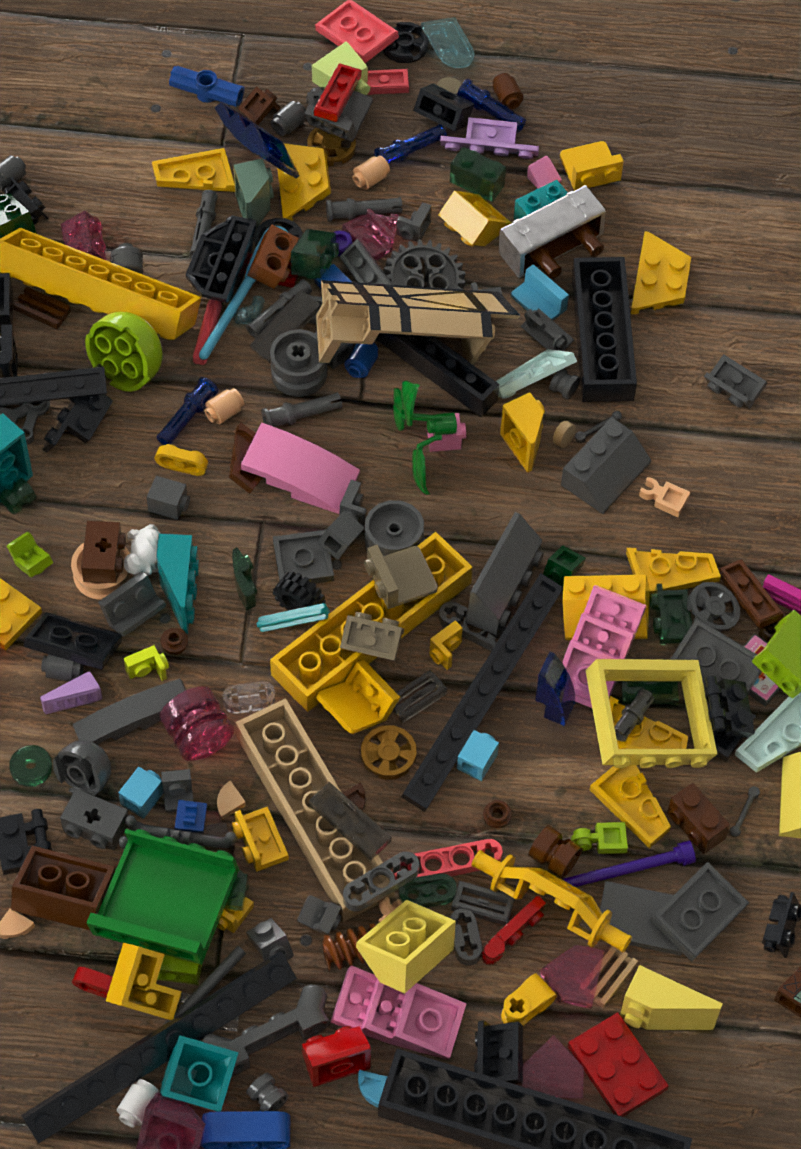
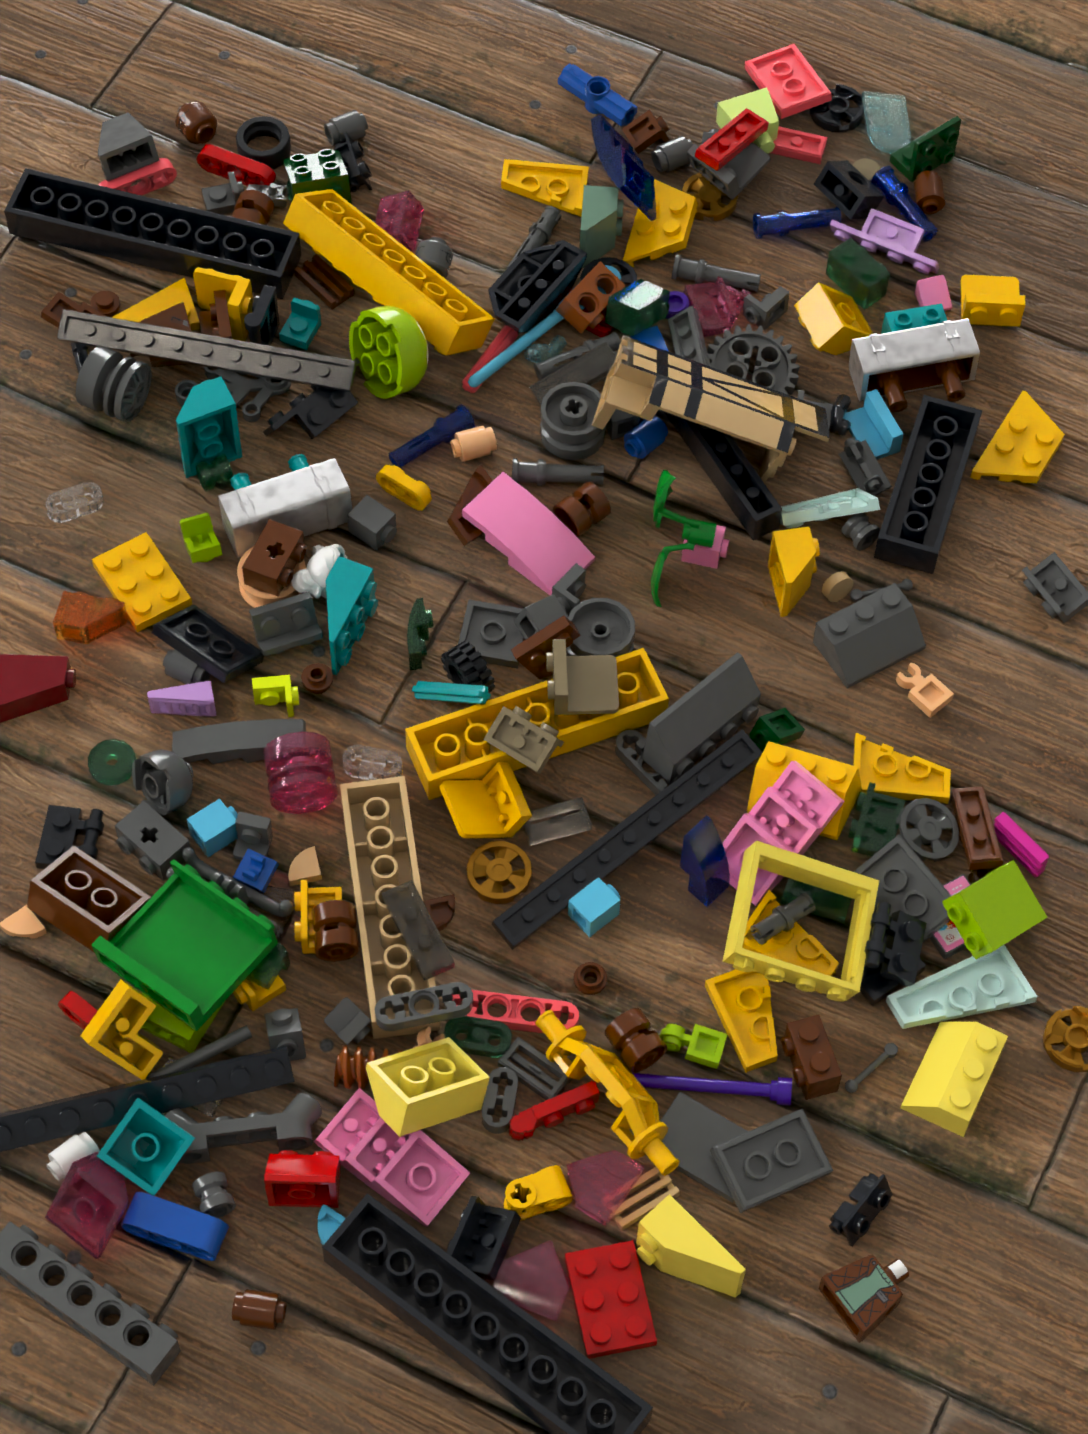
camera: 20 degrees right, 0 degrees up
light nougat brick [352,155,390,190] -> none
yellow bracket [429,620,463,670] -> none
none -> flat silver piece [218,454,352,558]
none -> teal bracket [279,298,321,350]
none -> reddish brown wheel [312,900,359,962]
none -> reddish brown plate [511,615,581,680]
none -> reddish brown wheel [553,482,611,538]
none -> black arm [830,394,851,436]
none -> dark green bracket [889,116,961,182]

